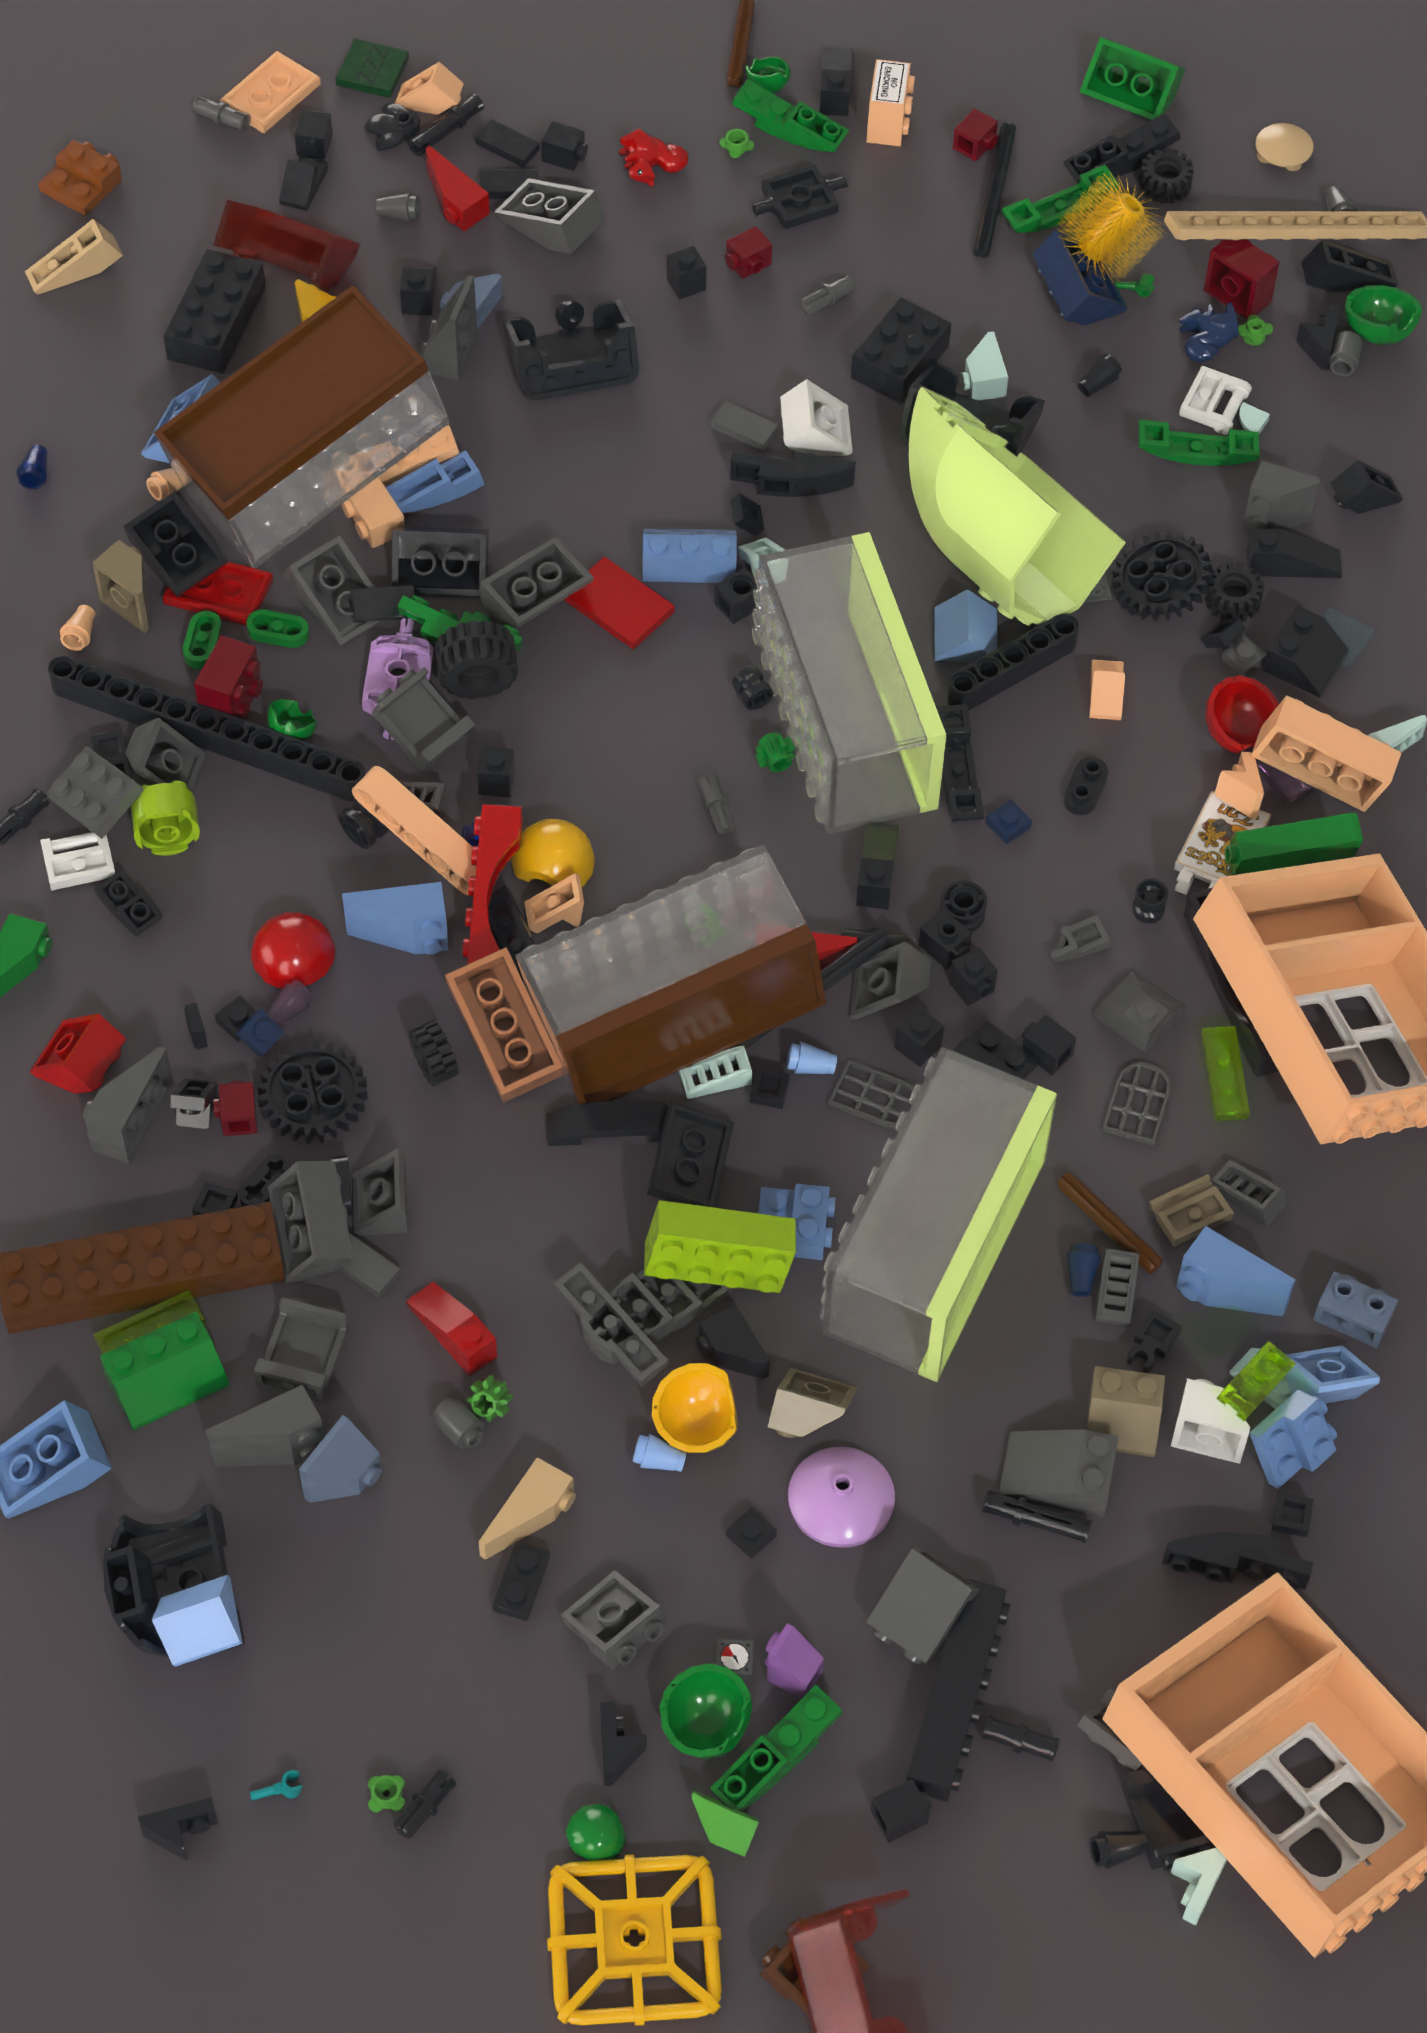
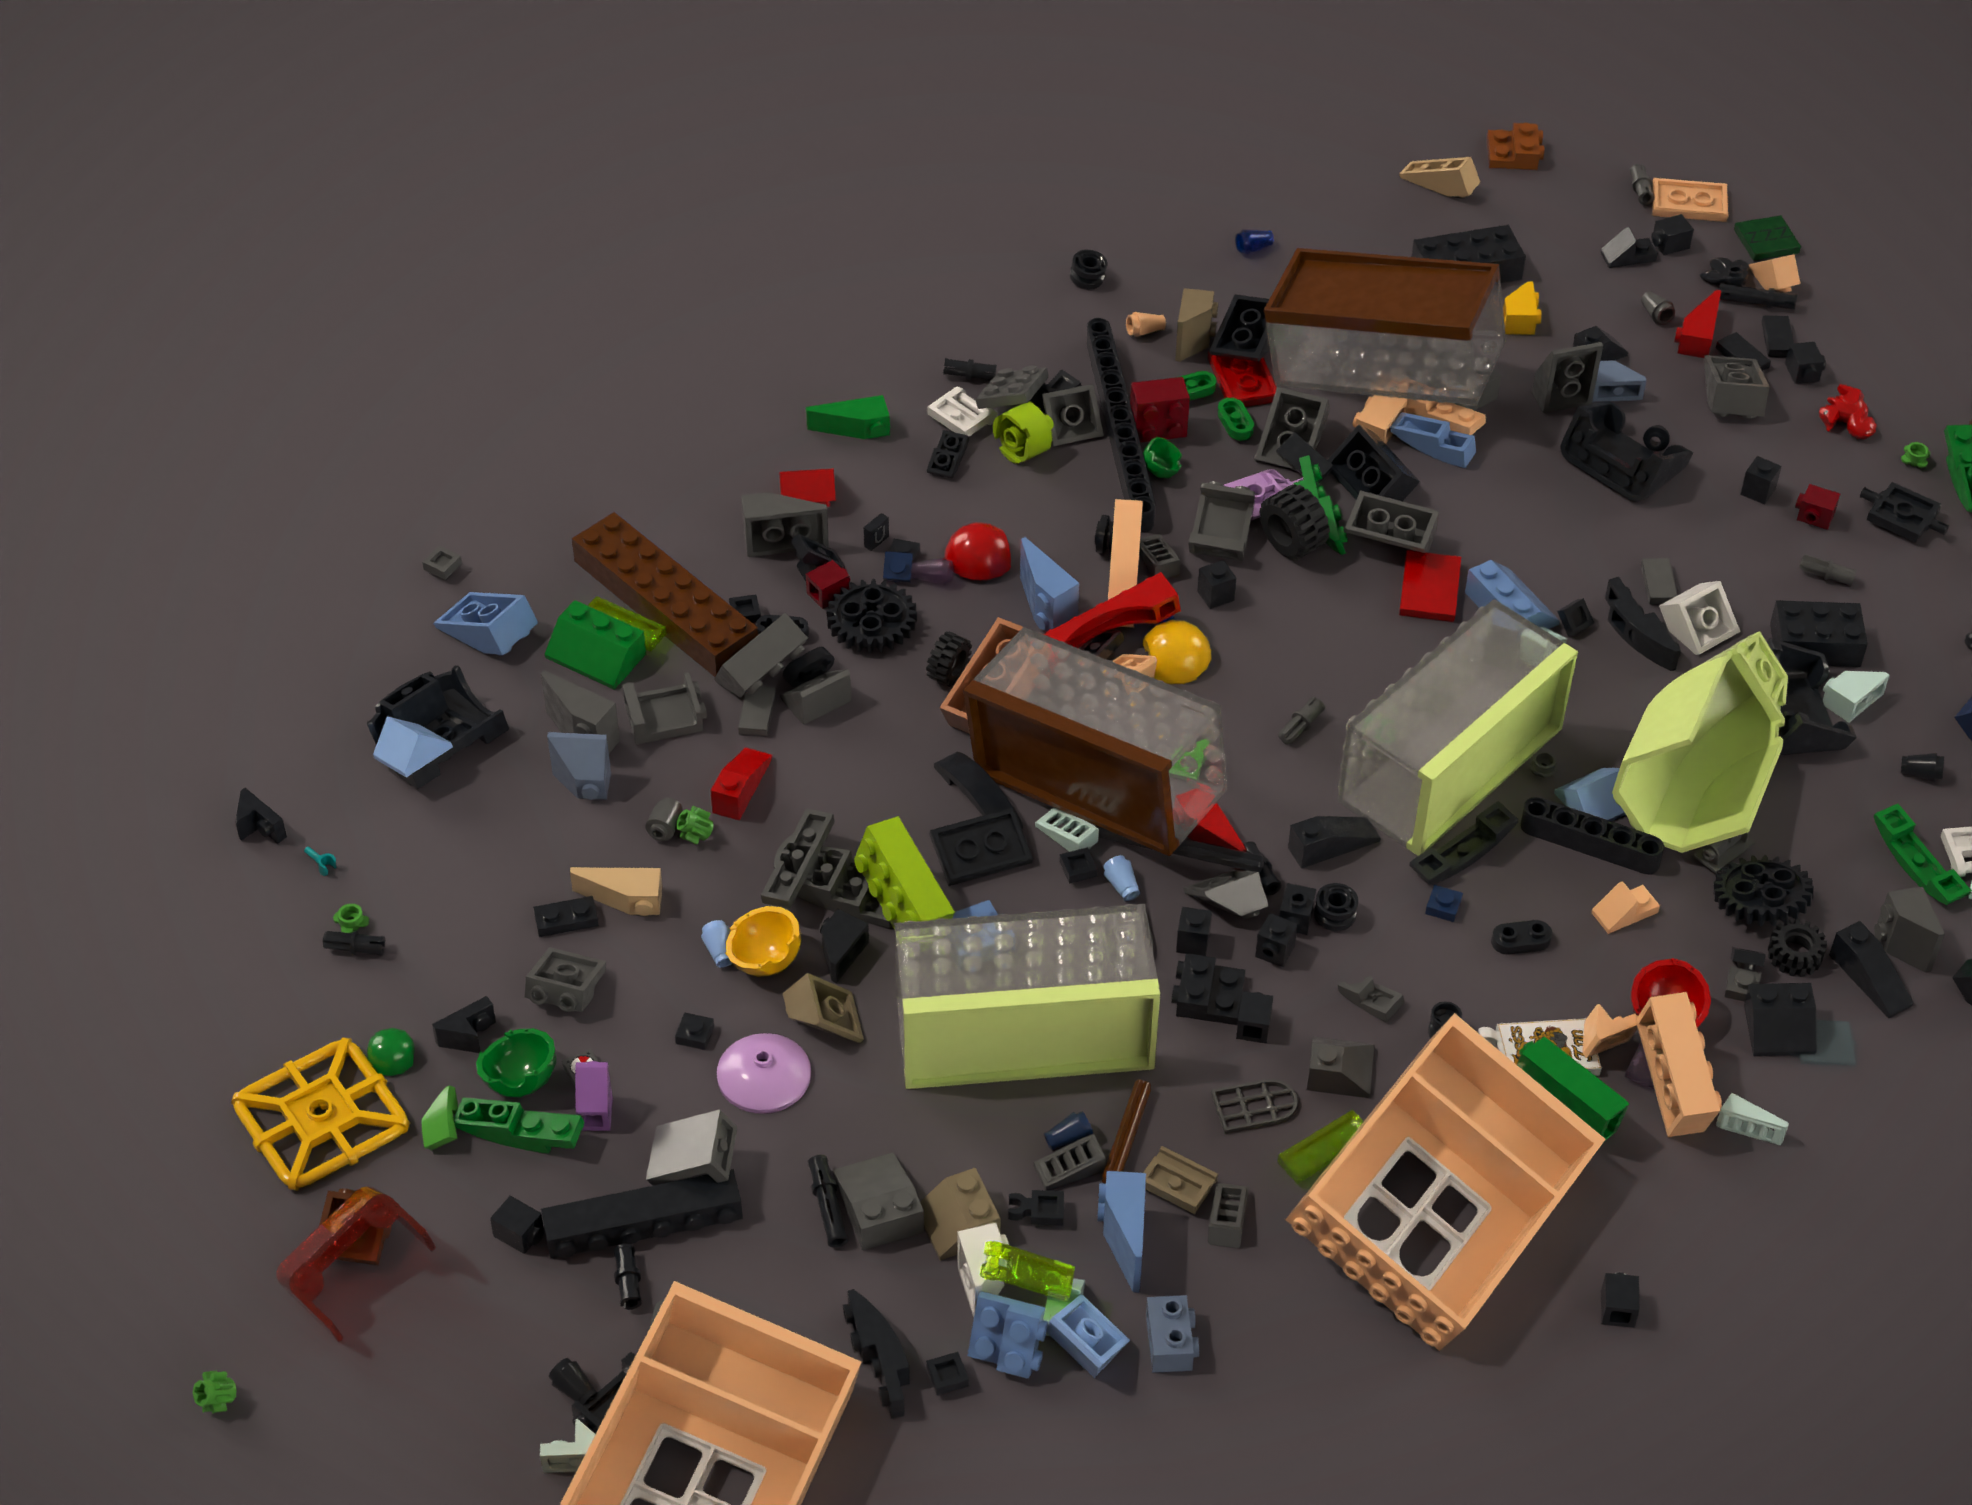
camera: 60 degrees right, 10 degrees down
clear red windscreen [213,199,360,290] -> none

